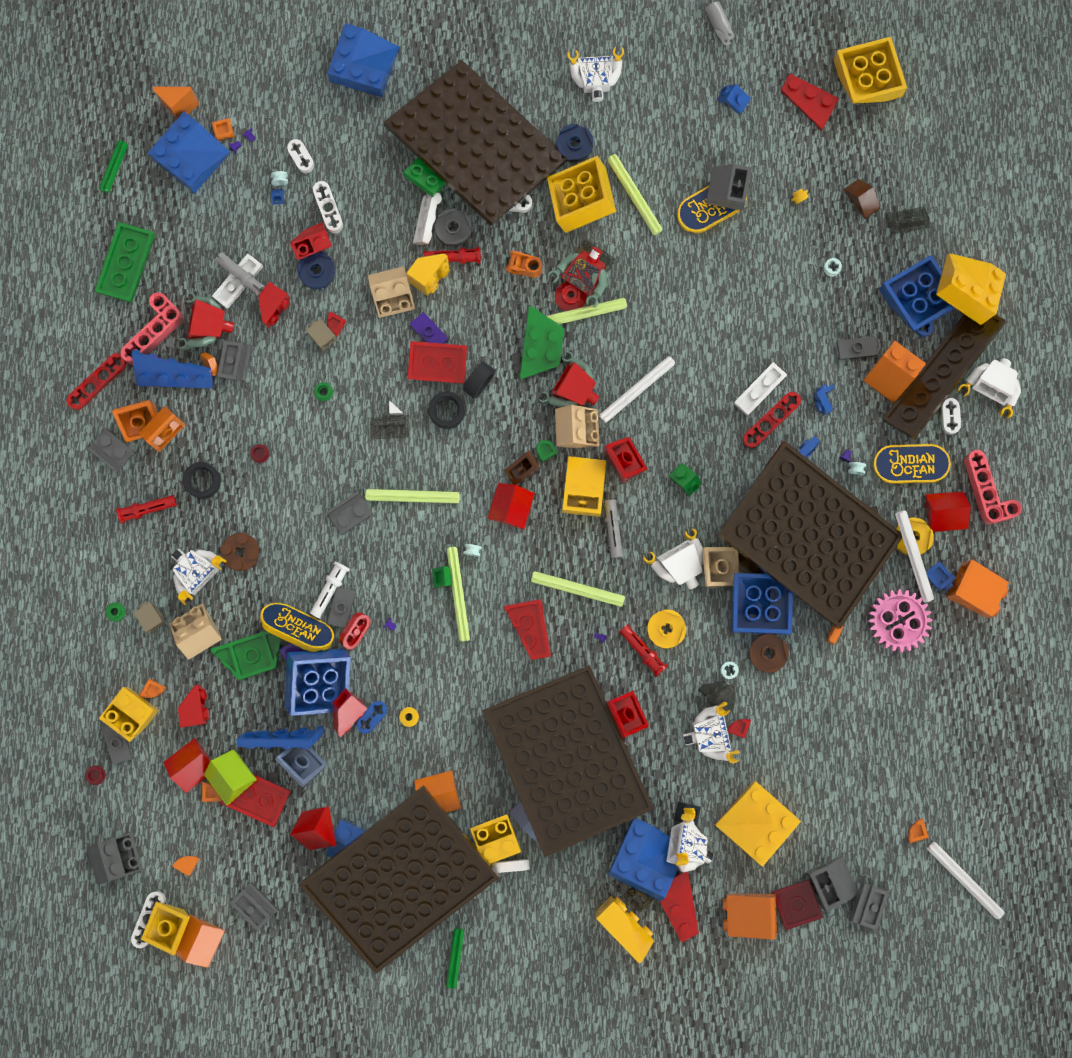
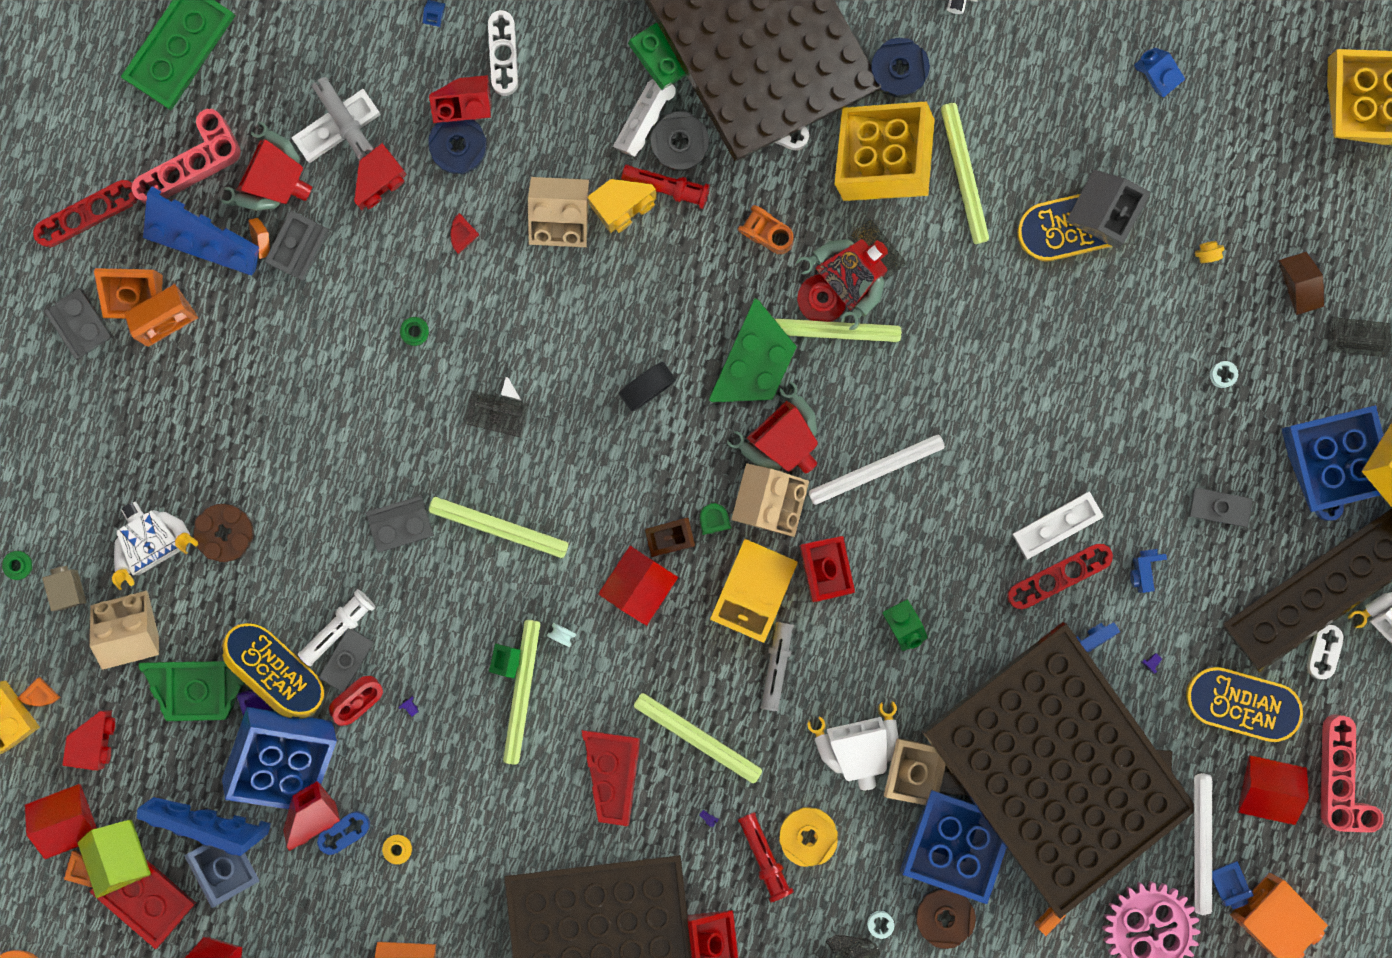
camera: 15 degrees right, 5 degrees up
red pin [116,495,177,524] -> none
black tyre [182,462,221,499] -> none
dark red plate [250,444,270,463] -> none
dark tan brick [306,319,337,351] -> none
red plate [408,341,468,384] -> none
dark purple plate [410,312,449,344] -> none
black tyre [428,391,465,429] -> none
red wing [781,74,839,132] -> none
light aqua bush [848,462,866,475] -> none
orange slope [863,341,926,403] -> none
yellow plate [896,517,934,556] -> none

